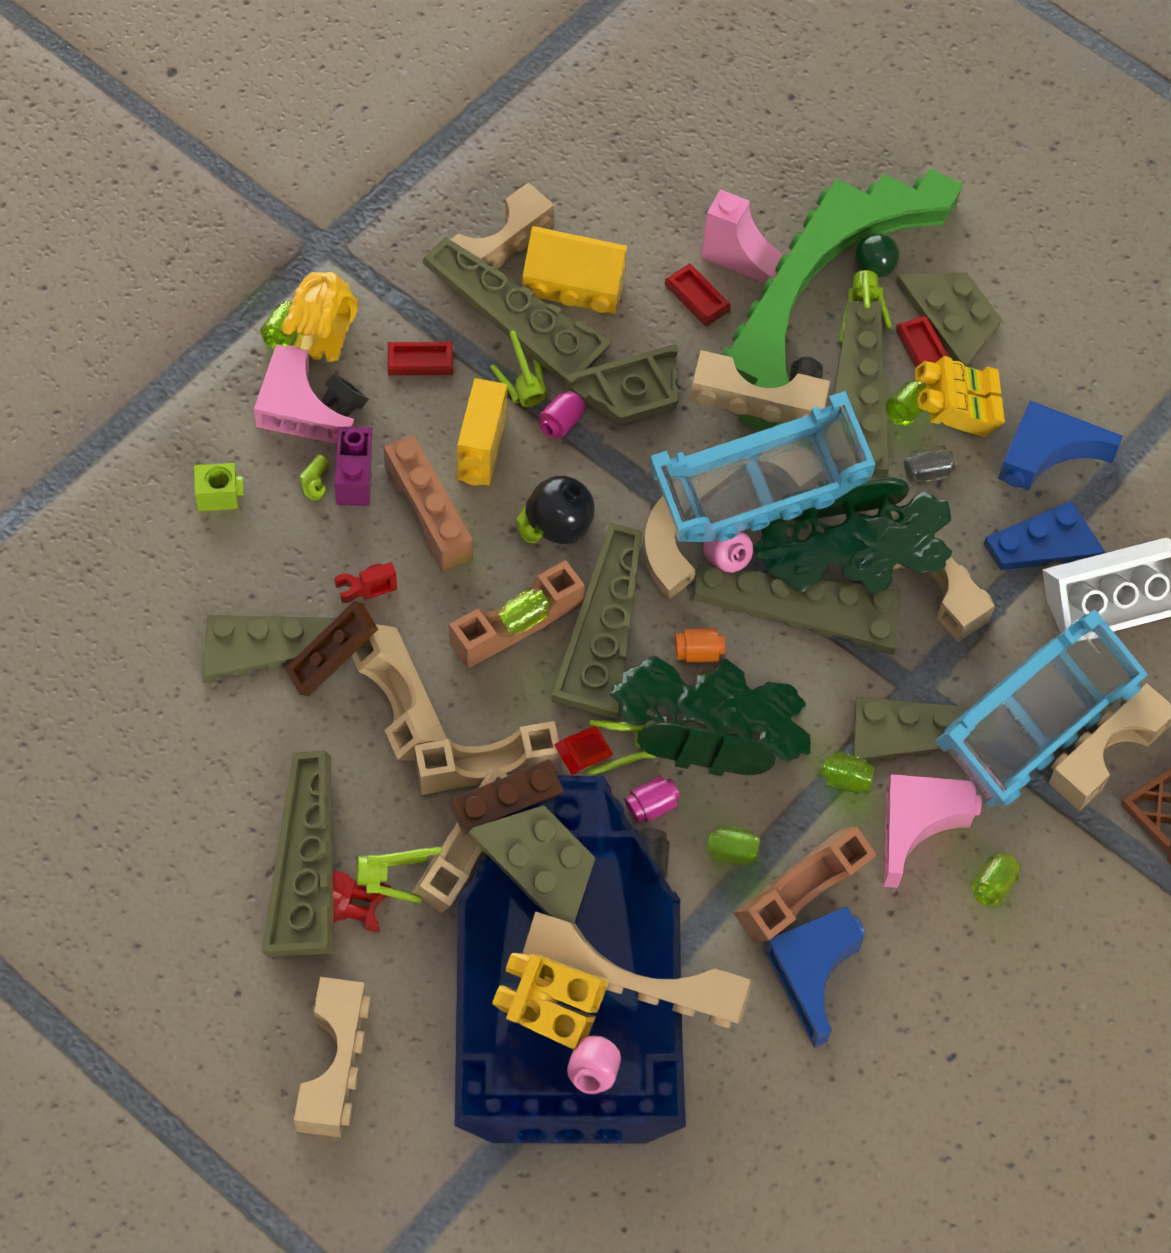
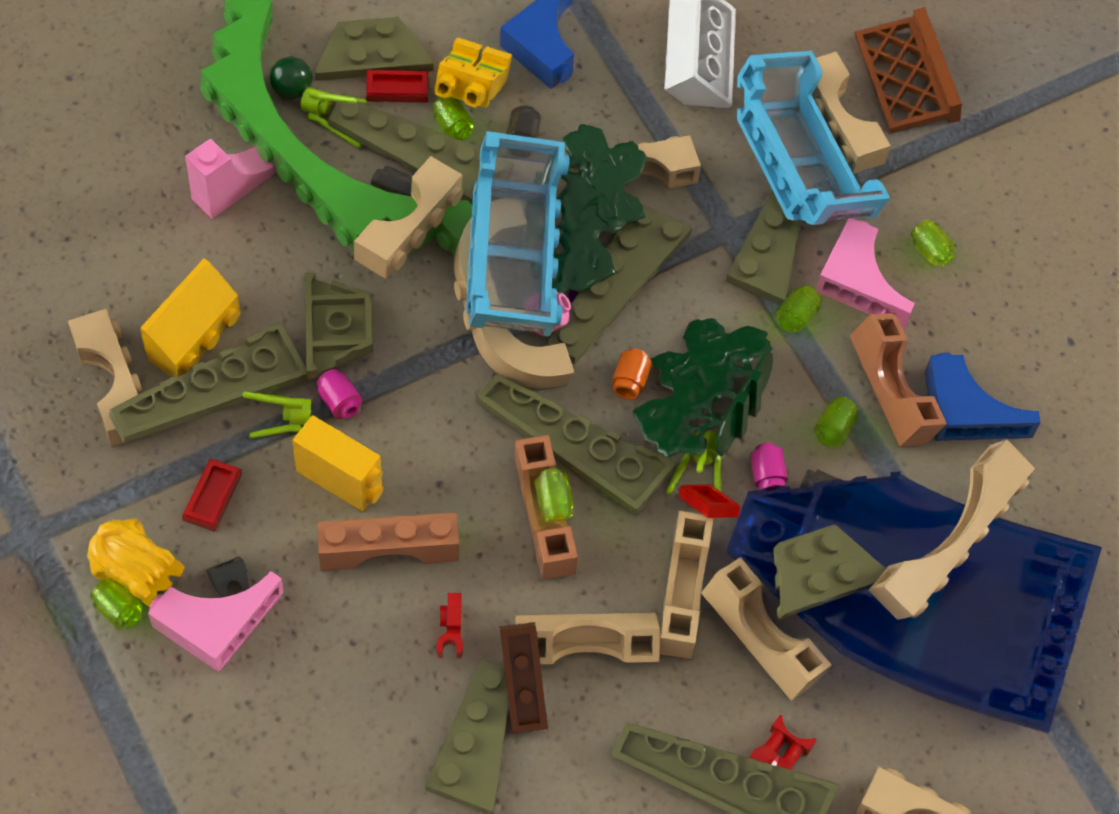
camera: 70 degrees left, 0 degrees up
lime brick [194,463,244,511] -> none
lime arm [299,454,330,501] -> none
magenta slope [335,426,372,506] -> none
lime plant [356,847,443,904] -> none
reddish brown plate [449,759,564,836] -> none
yellow hips [492,953,610,1050] -> none
lime arm [515,505,543,544] -> none
black cylinder [525,476,595,544] -> none
bright pink head [567,1036,621,1094] -> none
red tile [665,263,731,327] -> none
blue wing [984,501,1106,570] -> none

